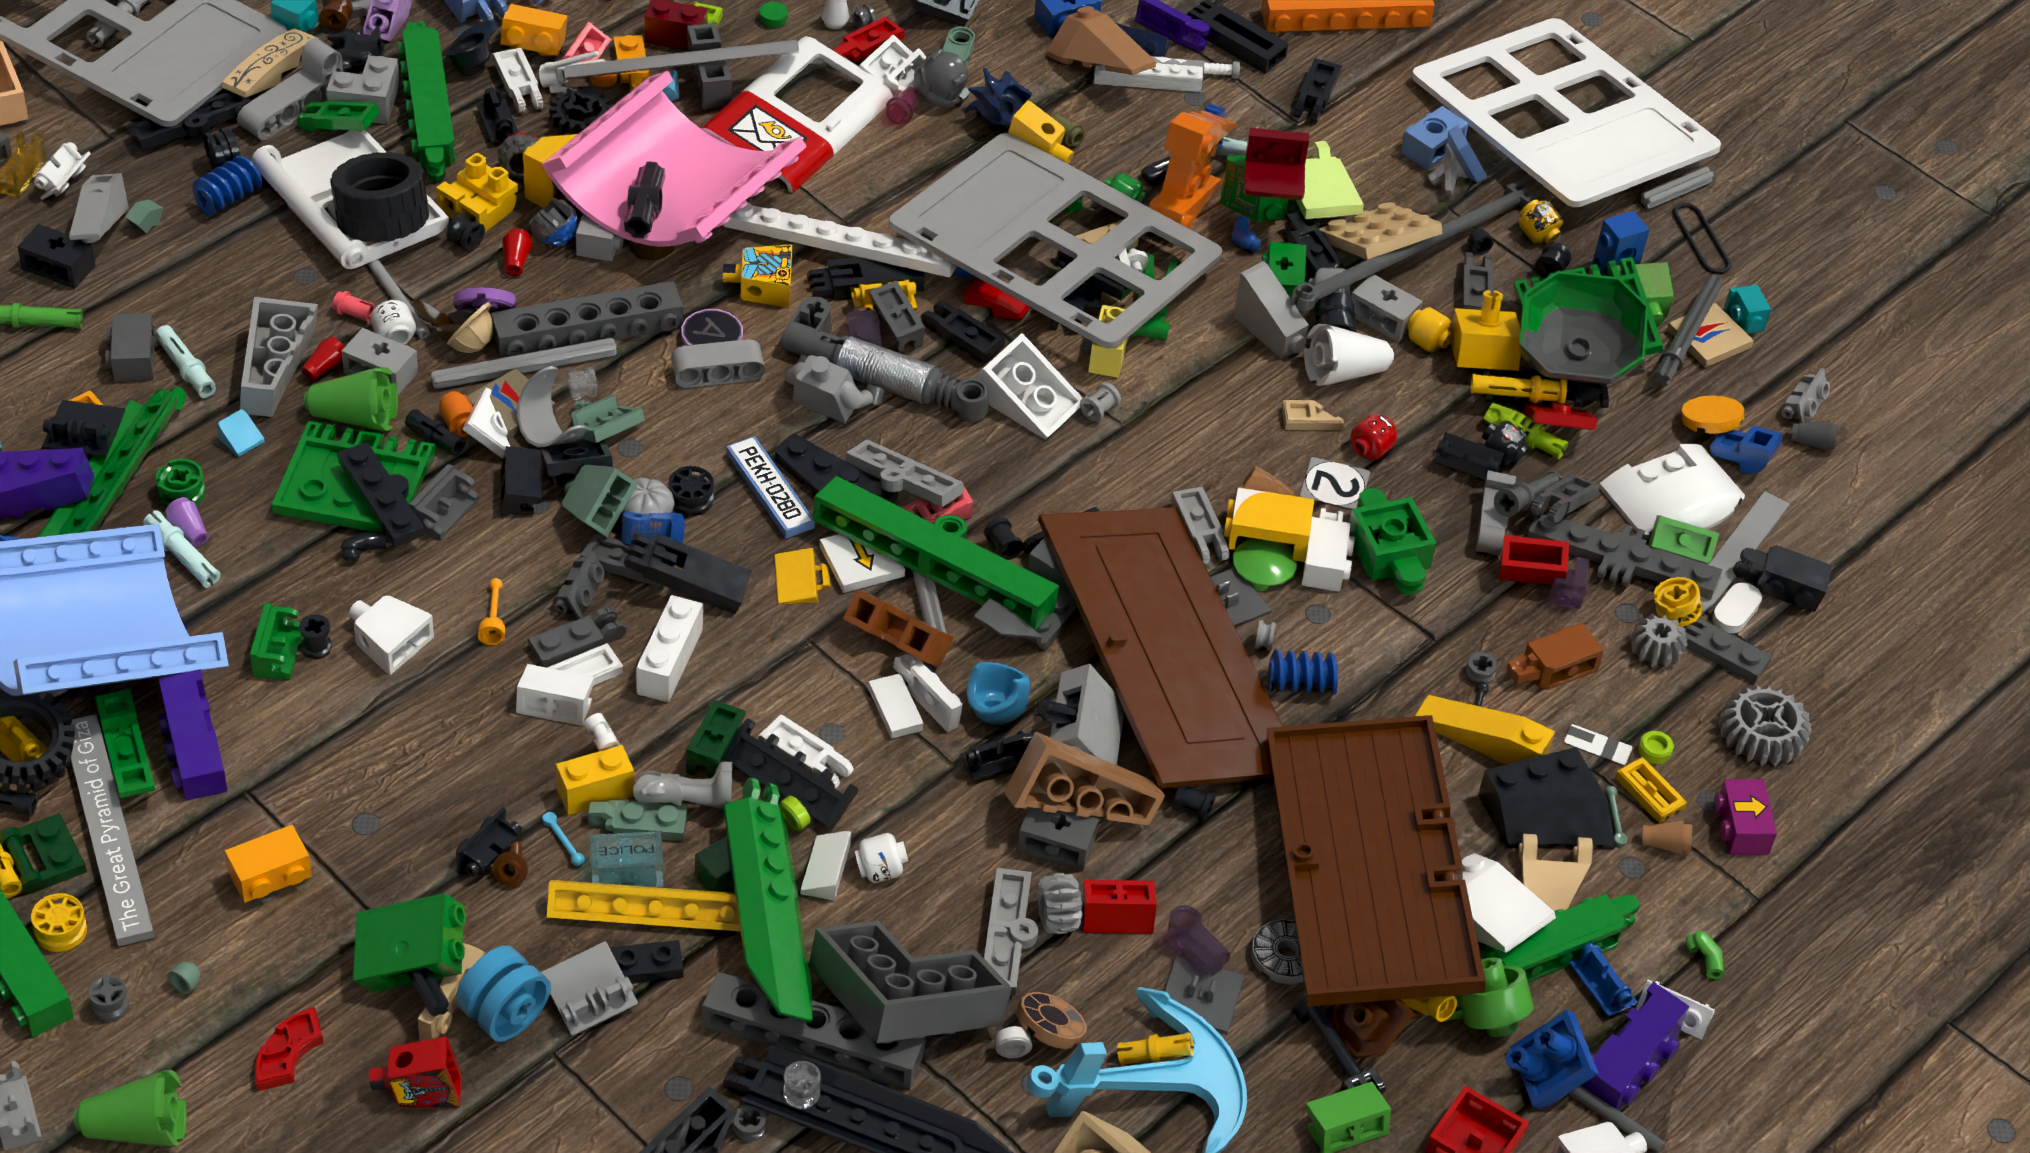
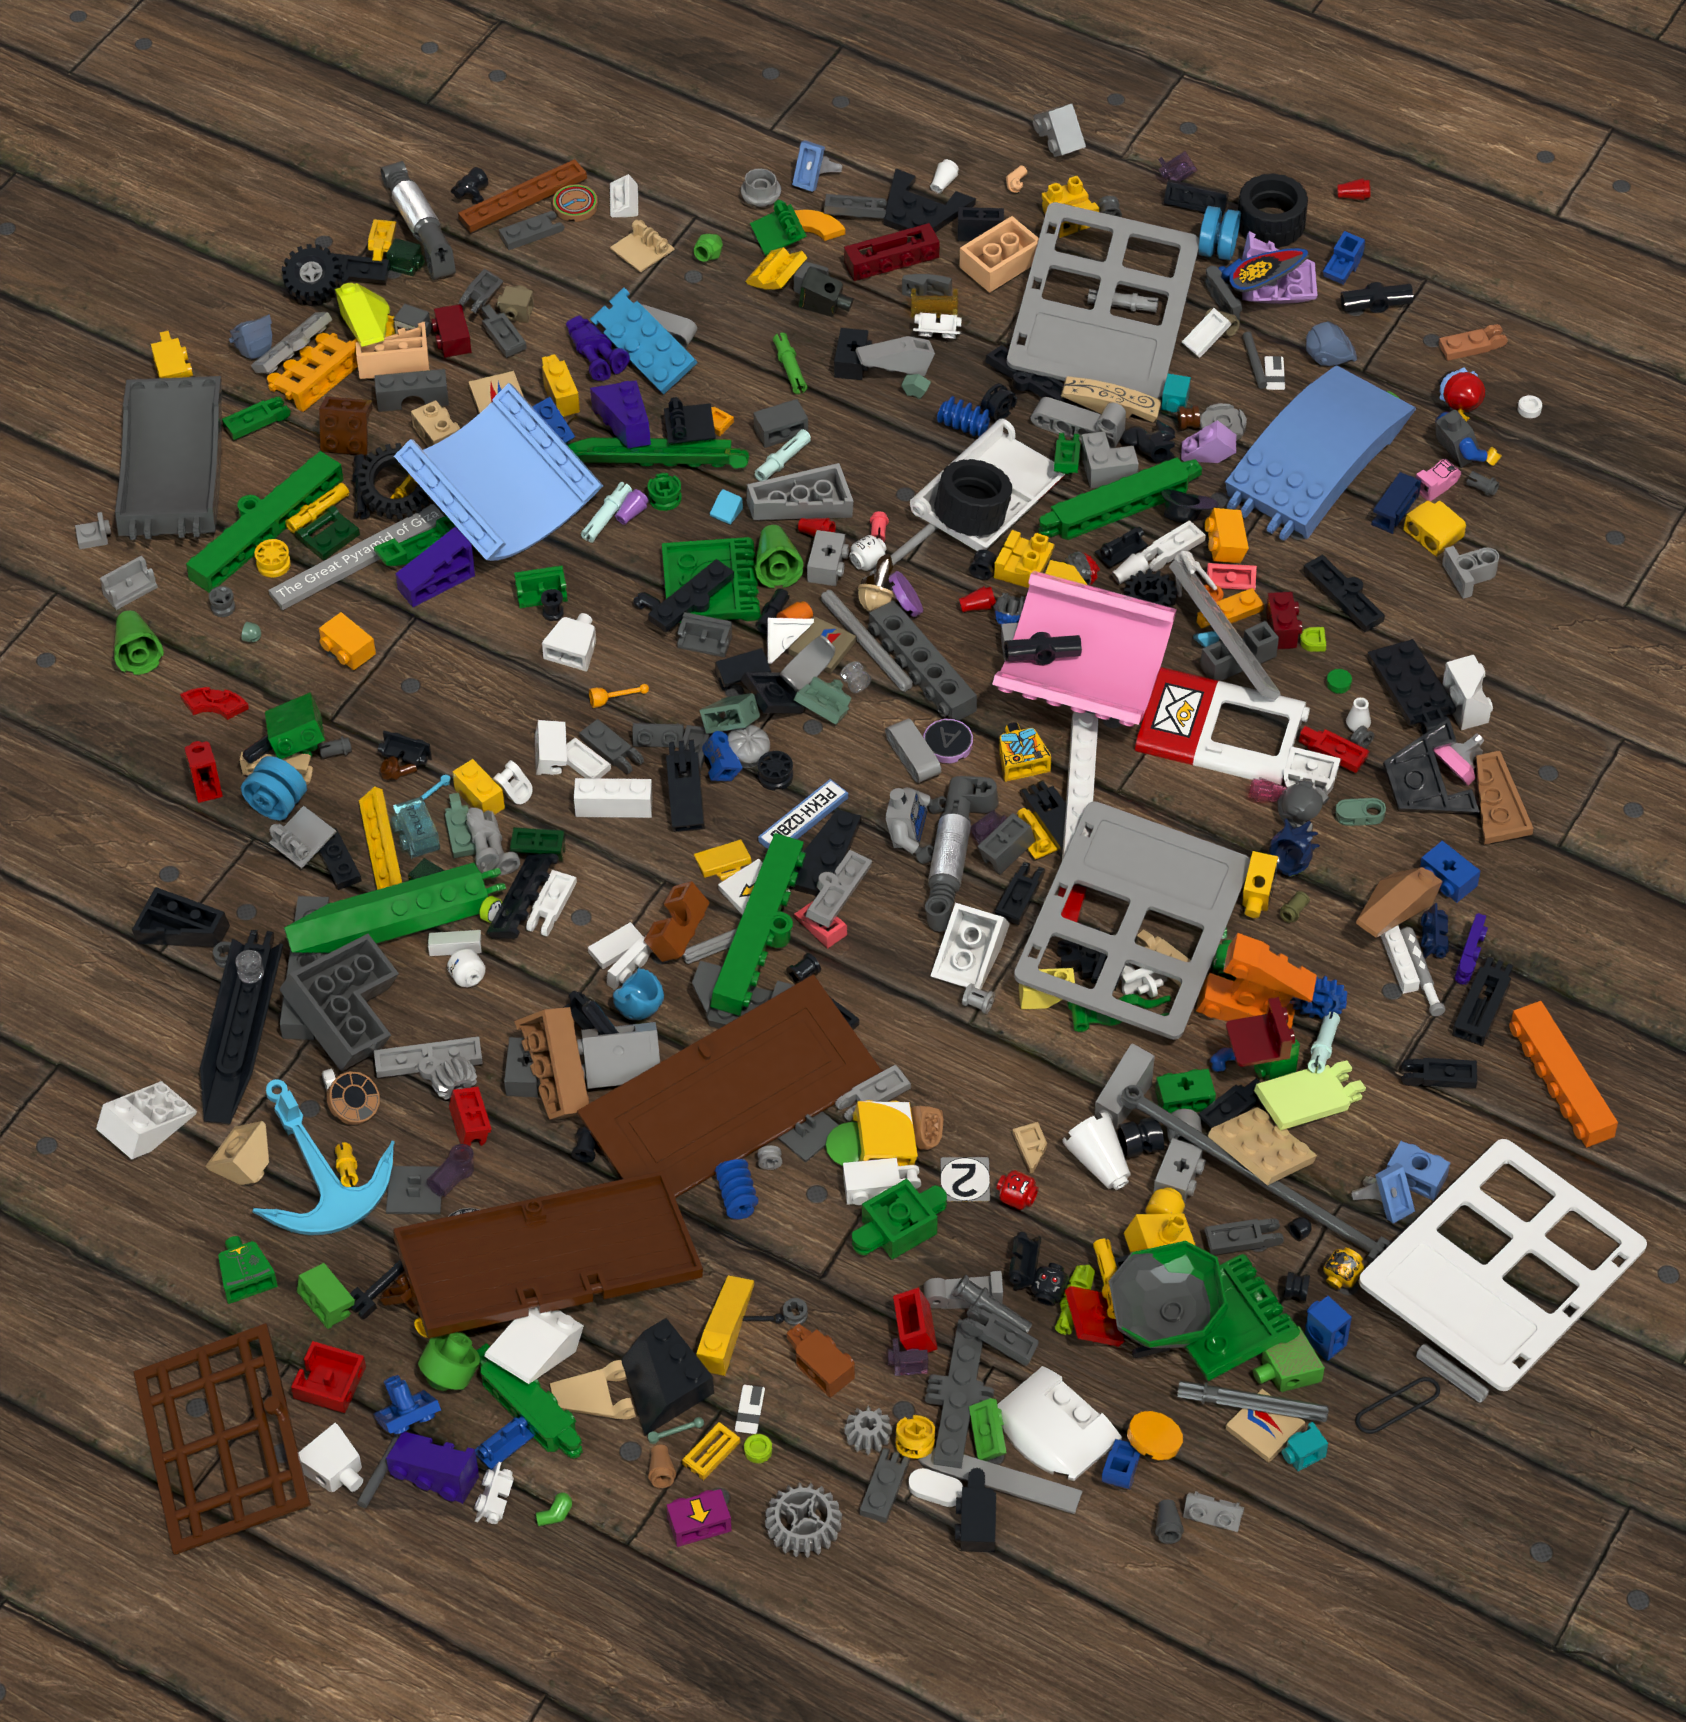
camera: 80 degrees right, 5 degrees up
none -> white cone [1112,552,1149,584]

